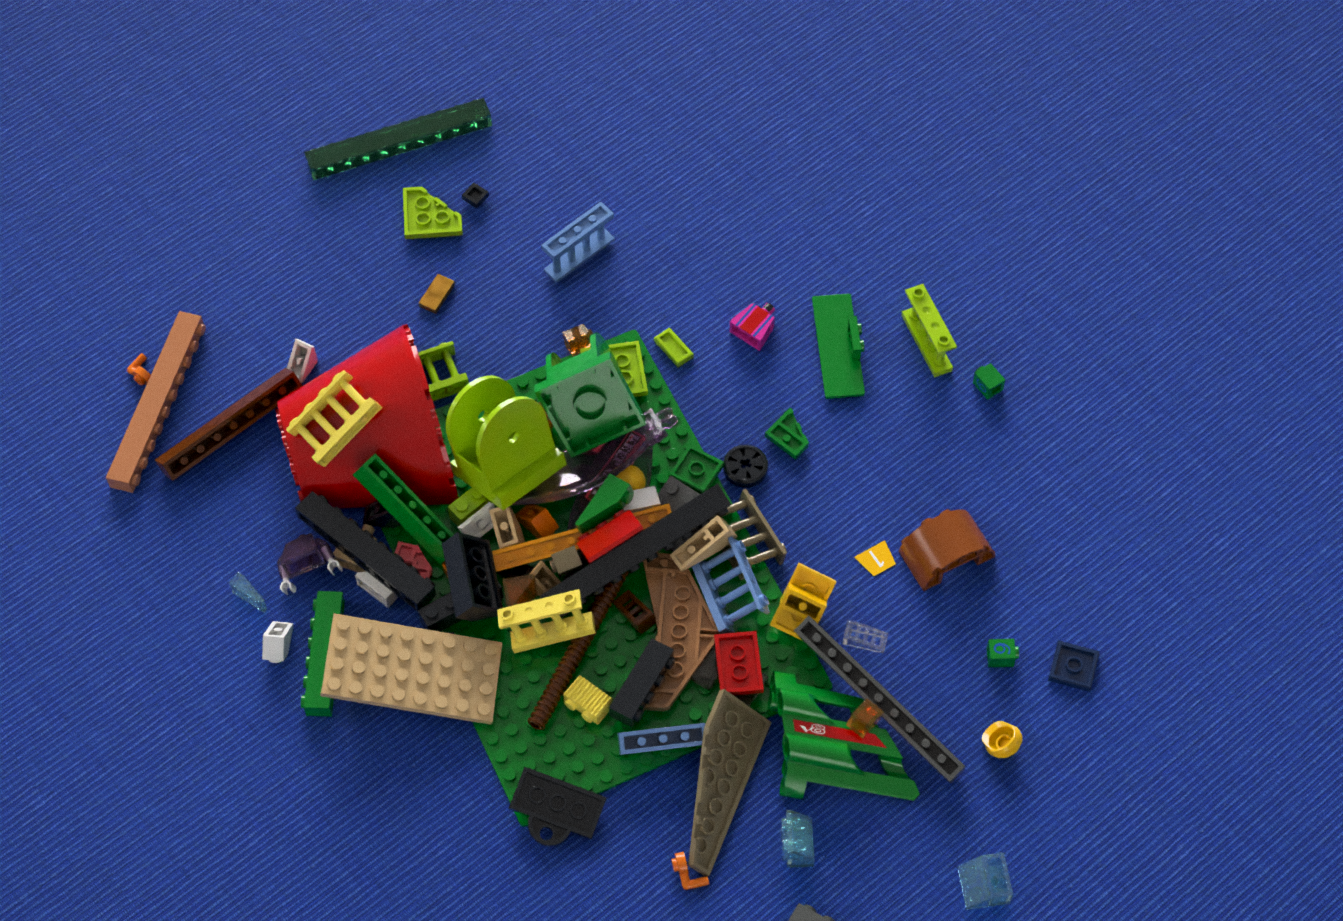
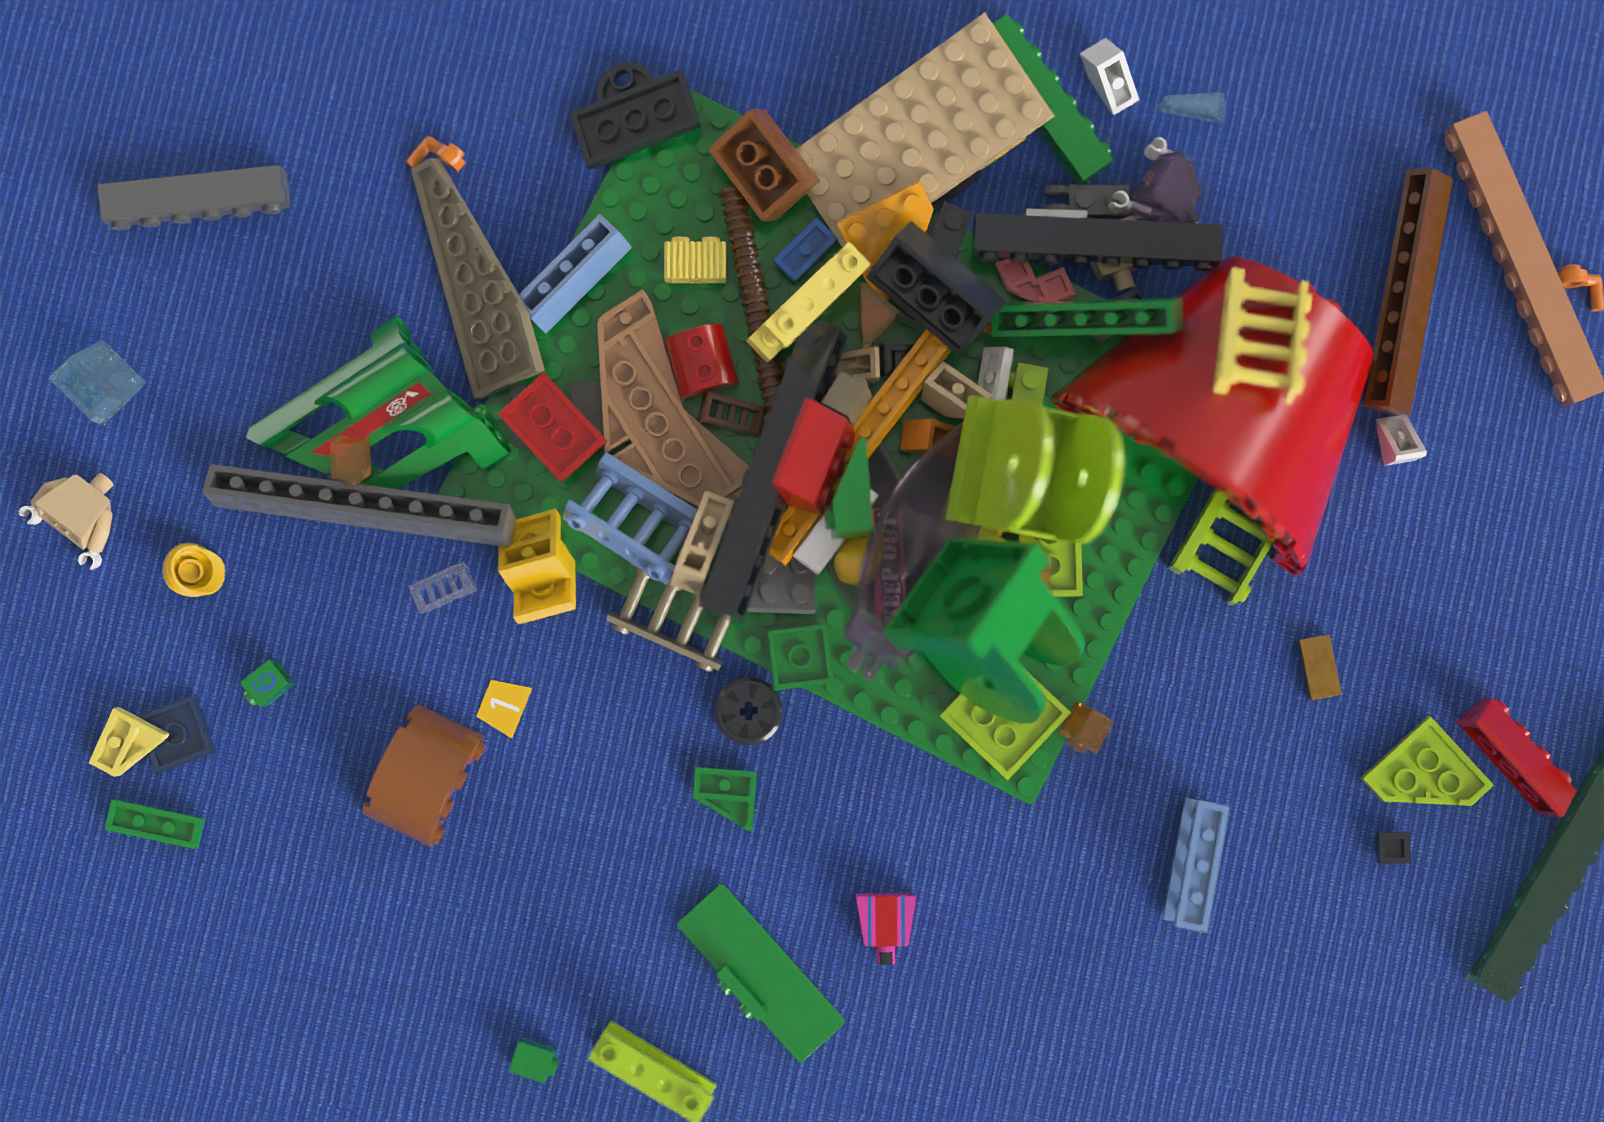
camera: 140 degrees right, 25 degrees up
black brick [609,638,676,727] -> none
lime tile [654,327,694,367] -> none
clear light blue slope [781,810,814,868] -> none
none -> tan torso [19,473,113,570]
none -> light yellow wing [89,707,169,777]
none -> green plate [104,799,205,849]
none -> red brick [665,324,740,400]
none -> dark orange brick [708,109,820,222]
none -> blue plate [773,217,838,283]
none -> light orange plate [837,179,934,304]
none -> dark grey hinge [1045,185,1130,218]
none -> red slope [1456,698,1576,817]

